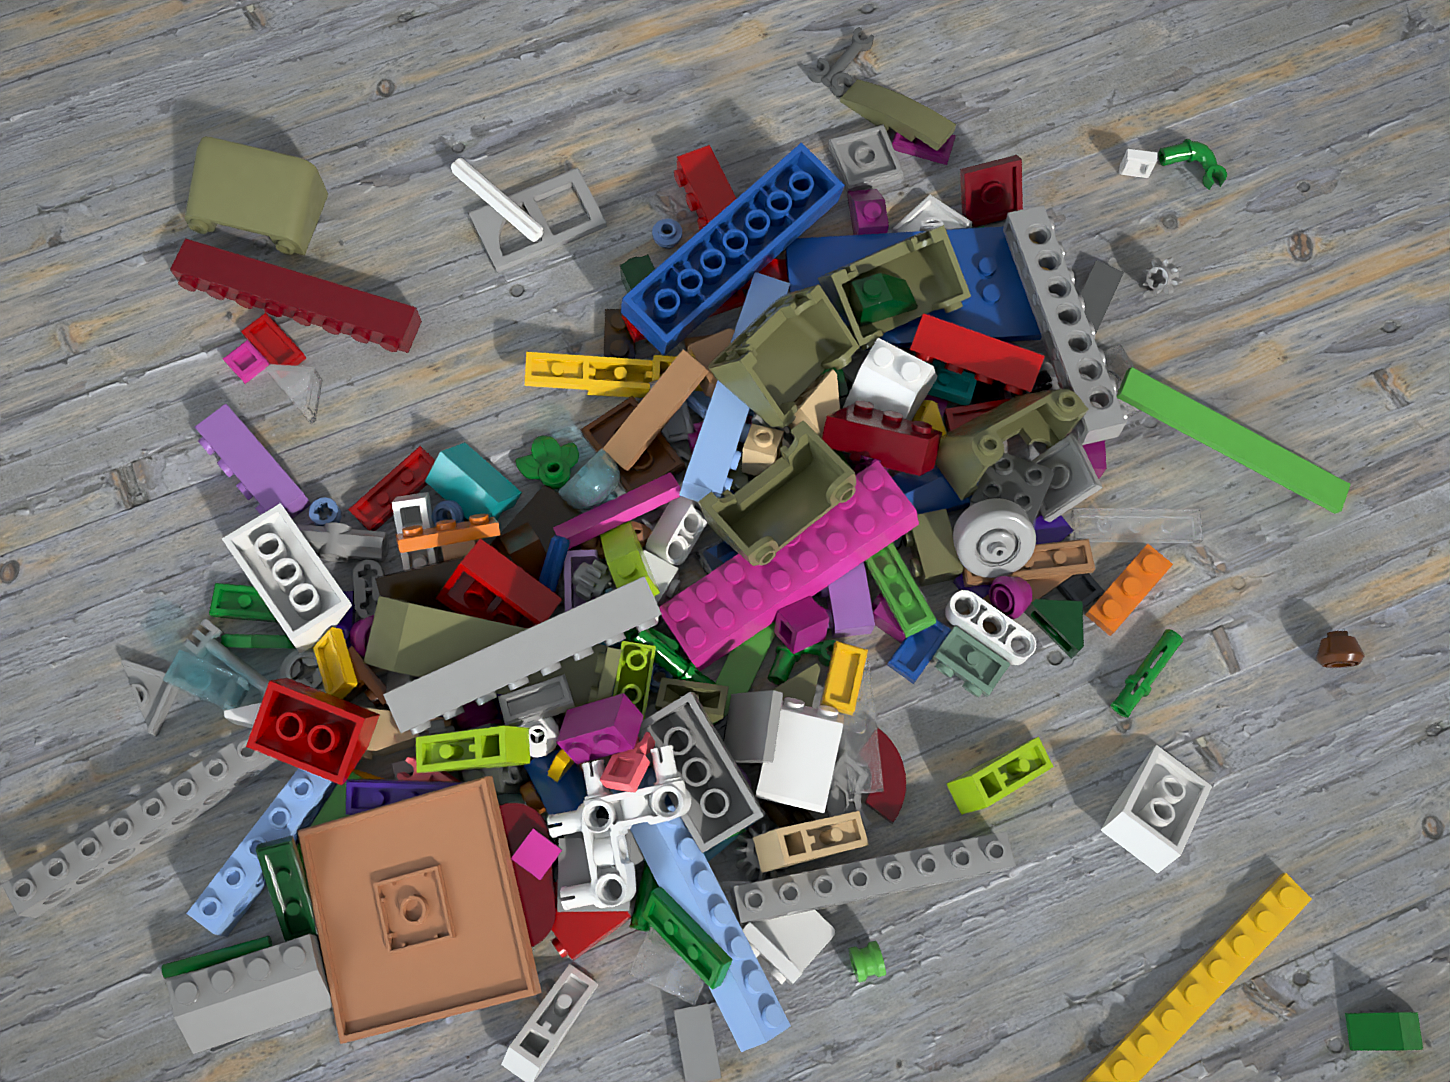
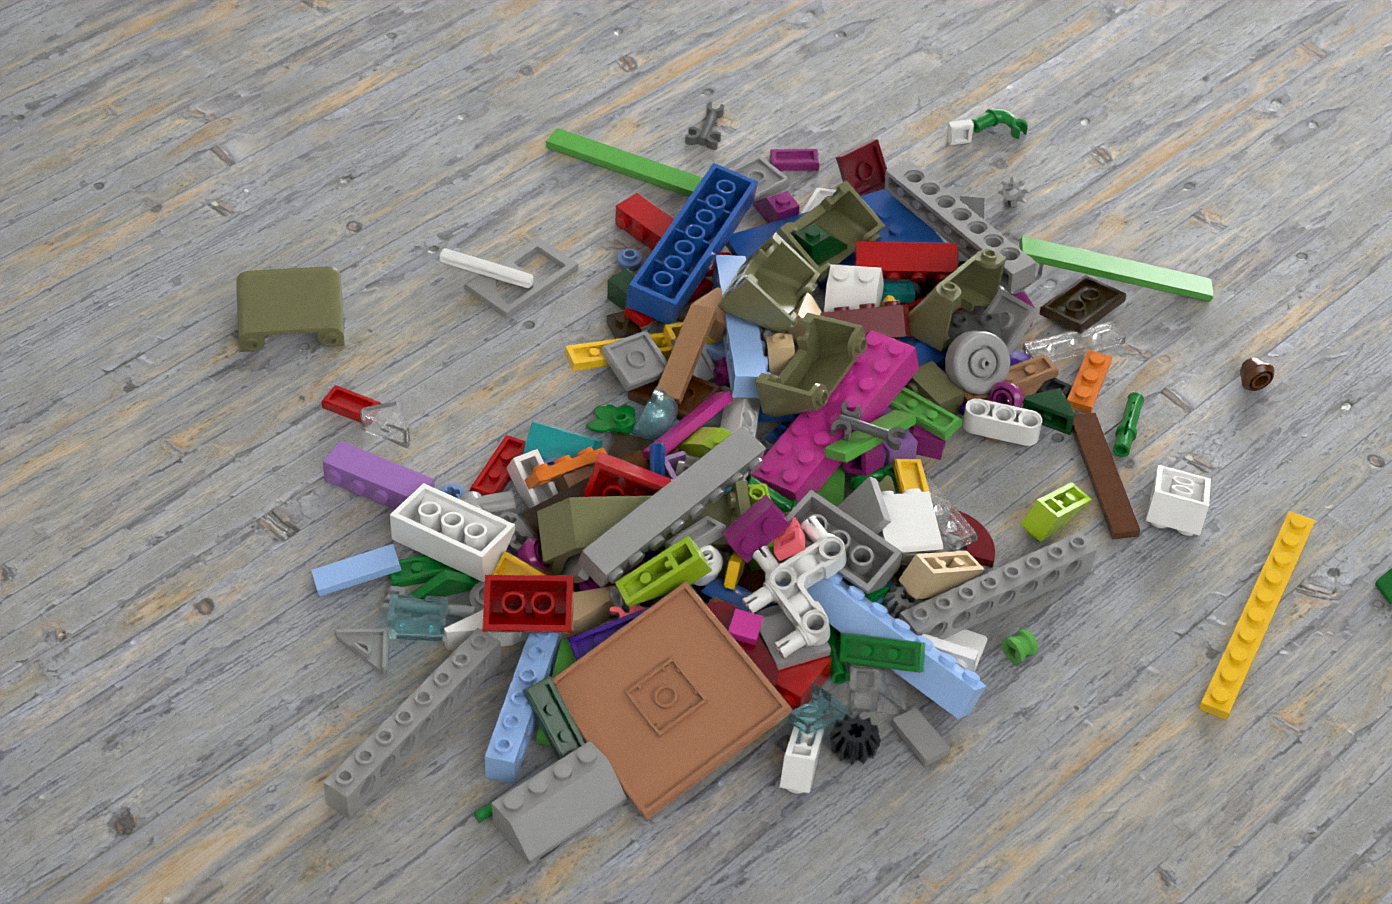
camera: 20 degrees left, 25 degrees down
dark red brick [170,238,422,353] -> none
dark pink tile [223,340,270,384] -> none
olive slope [840,79,956,151] -> none
blue tile [887,619,952,684] -> none
sand green bracket [932,625,1010,698] -> none
none -> light blue tile [311,544,401,597]
none -> bright green tile [546,128,703,197]
none -> light grey tile [600,330,667,392]
none -> clear light blue slope [788,683,853,734]
none -> bright green tile [824,409,916,463]
none -> black gear [829,714,881,765]
none -> dark grey bar [831,401,906,450]
none -> dark brown tile [1040,275,1126,334]
none -> reddish brown tile [1072,413,1140,539]

